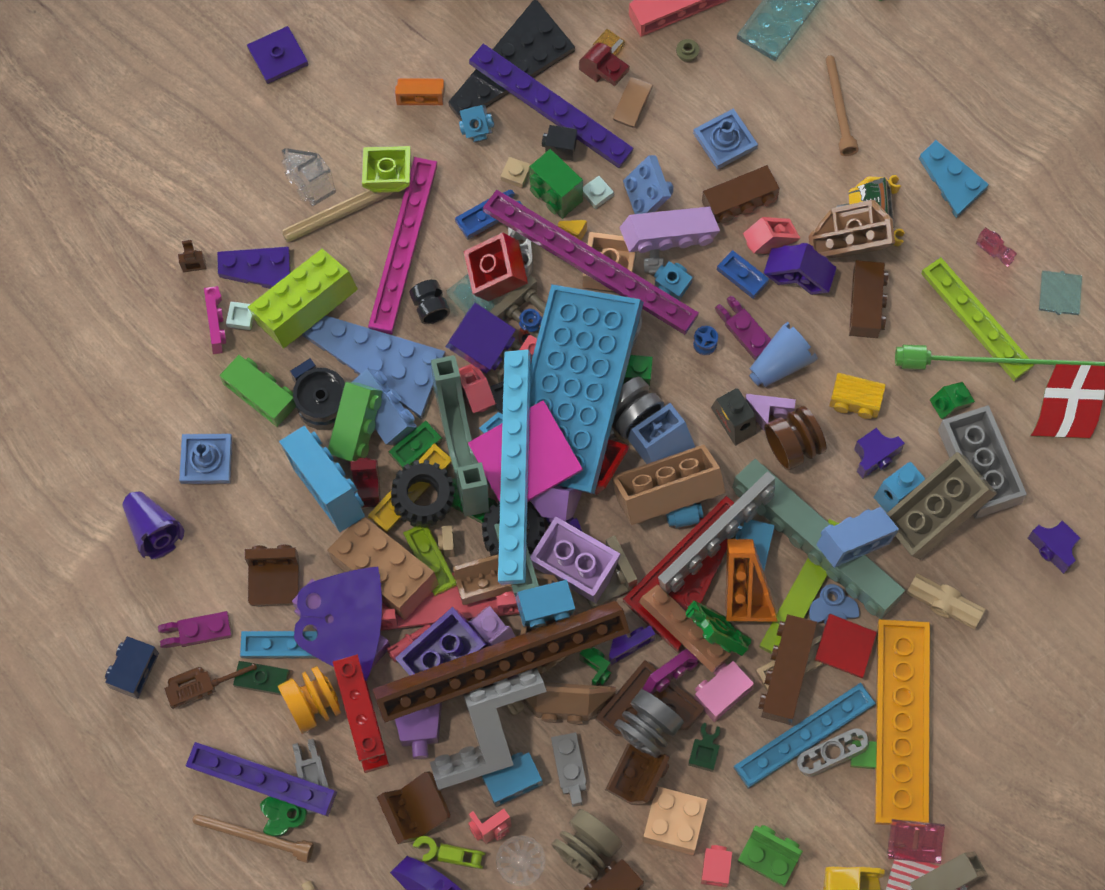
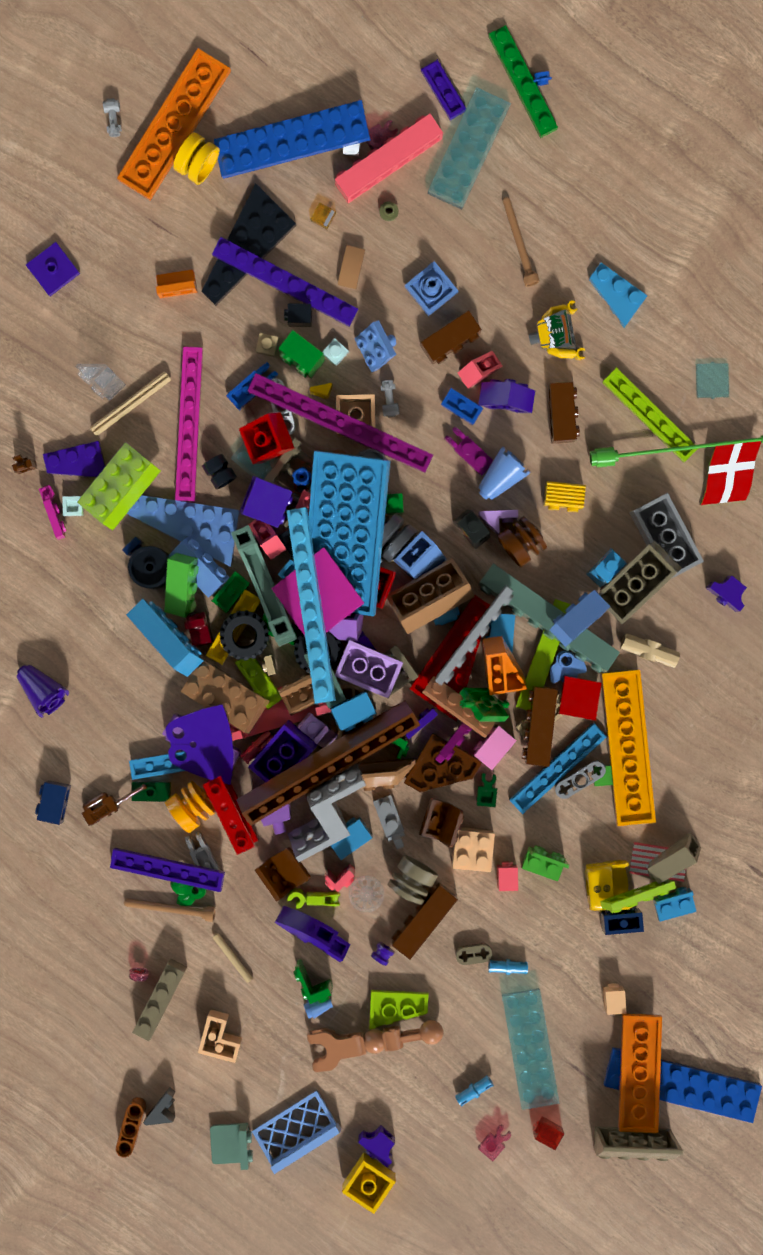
camera: 15 degrees left, 20 degrees up
magenta hinge [158,611,232,648] -> none
medium blue plate [179,434,232,484] -> none
bright green brick [219,355,296,427] -> none
reddish brown bracket [245,544,299,606] -> none
lime slope [362,146,412,193] -> none
dark azure brick [459,105,494,142] -> none
dark red brick [579,42,630,86] -> none
flat silver wheel [614,689,684,758] -> none
lavender brick [619,207,720,253] -> none
dark azure brick [654,261,693,301] -> none
blue wheel [693,326,718,355] -> none
medium nougat wedge [809,200,895,258] -> none
dark purple brick [854,428,905,479] -> none
clear pink piece [887,819,945,864] -> none
green bracket [930,382,975,419] -> none
clear pink plate [976,227,1017,266] -> none

